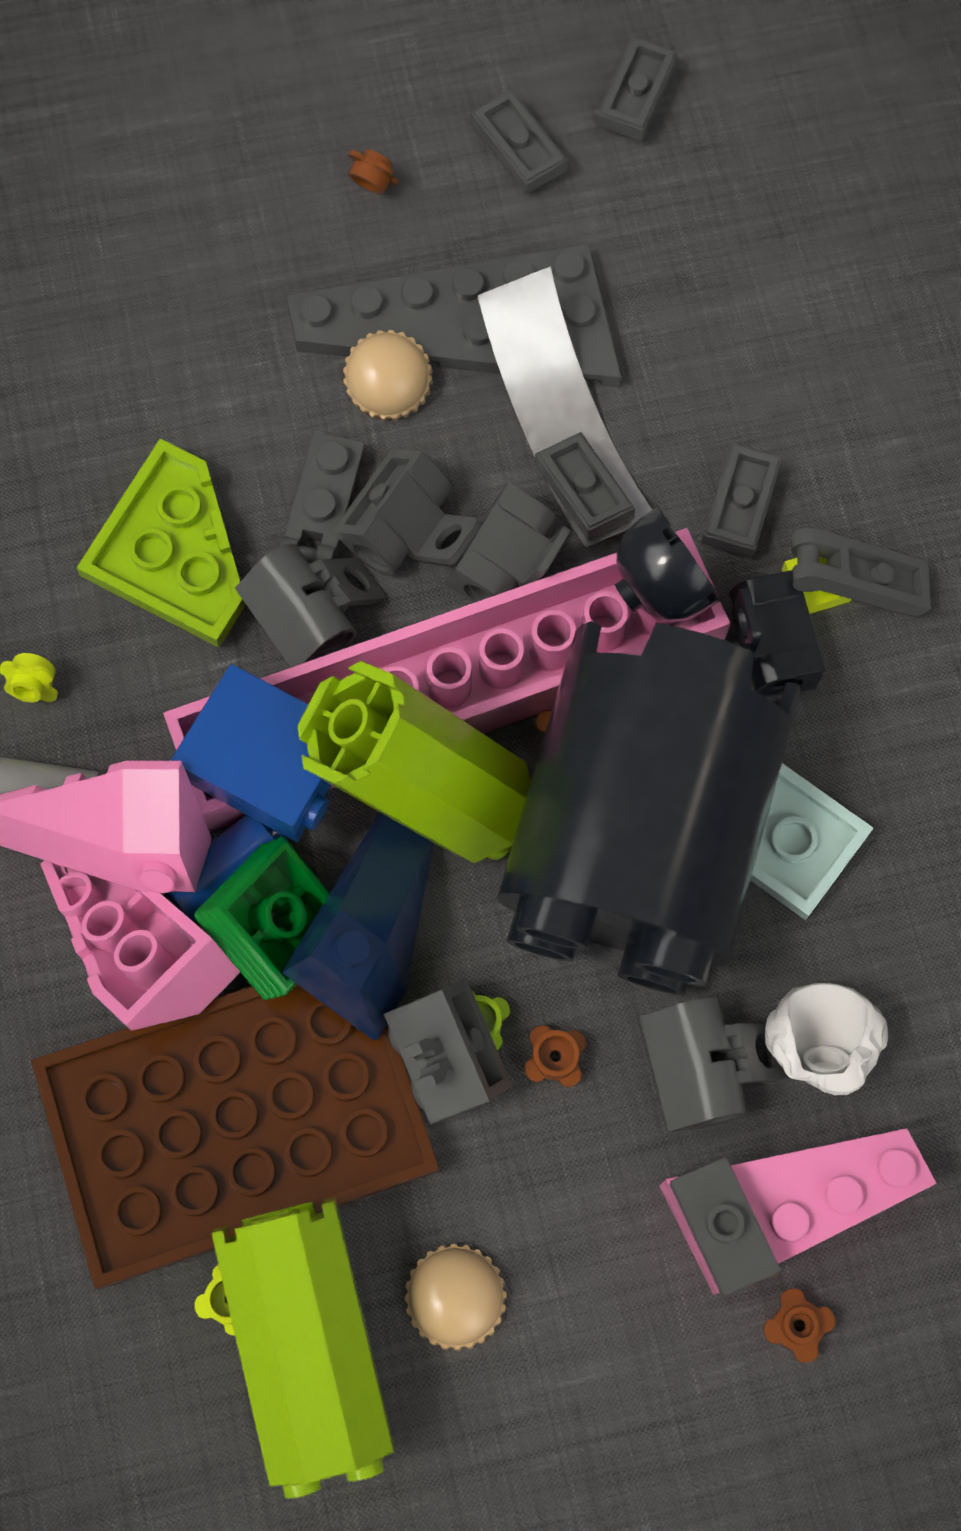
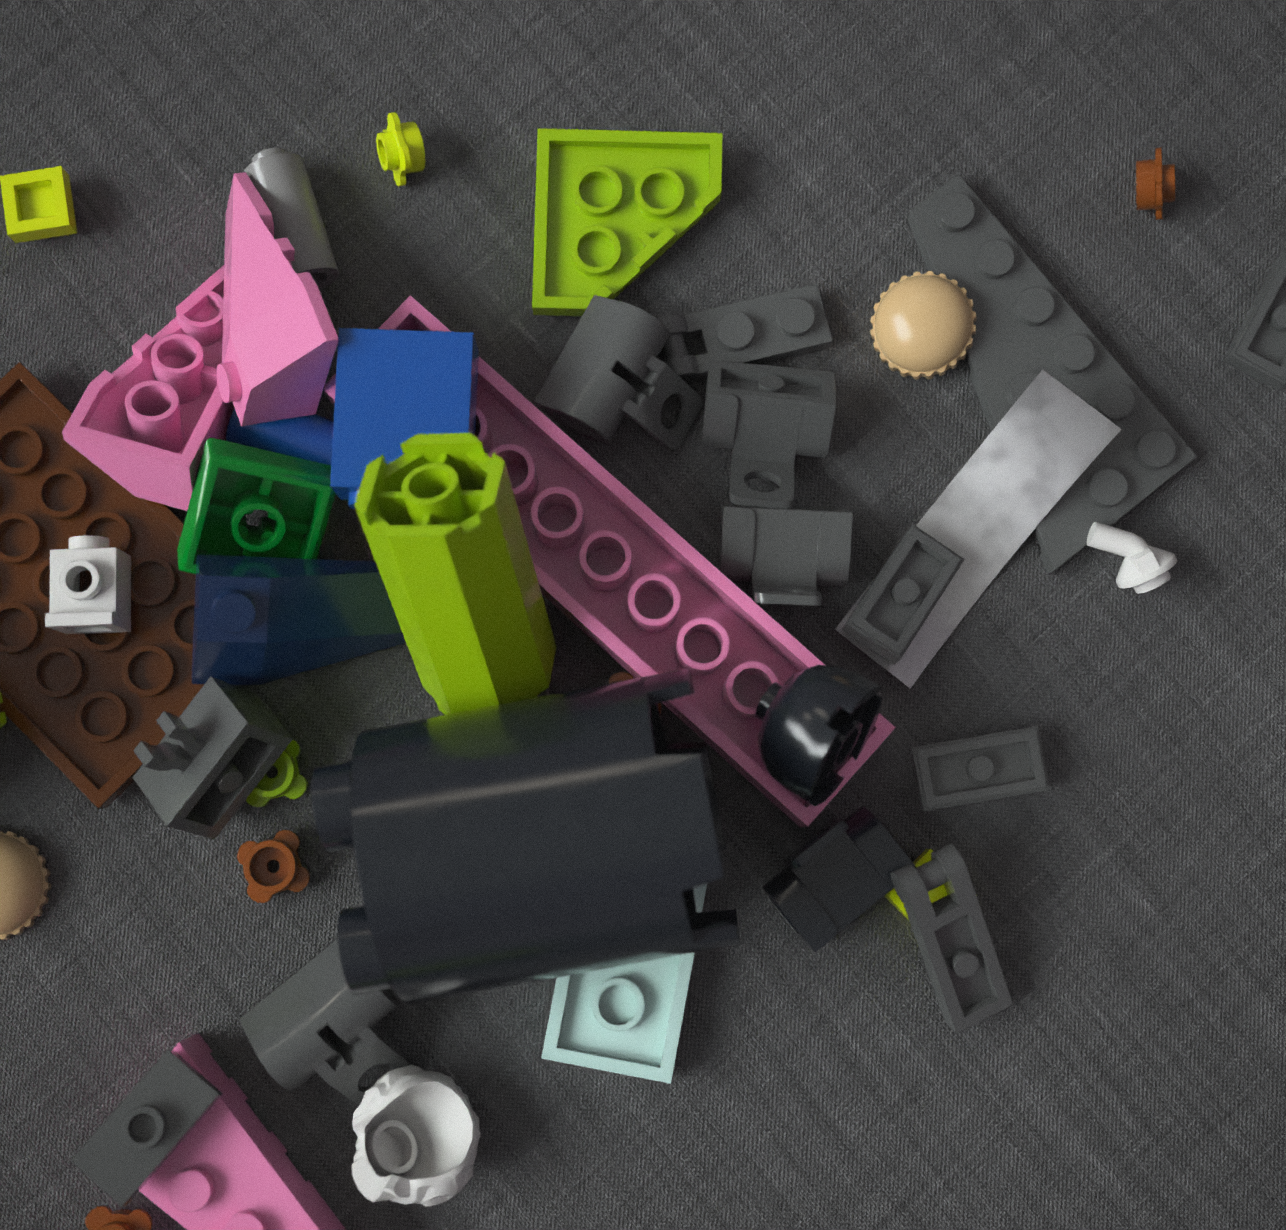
camera: 60 degrees right, 10 degrees up
none -> white brick [45,536,131,634]
none -> white plate [1087,522,1177,594]

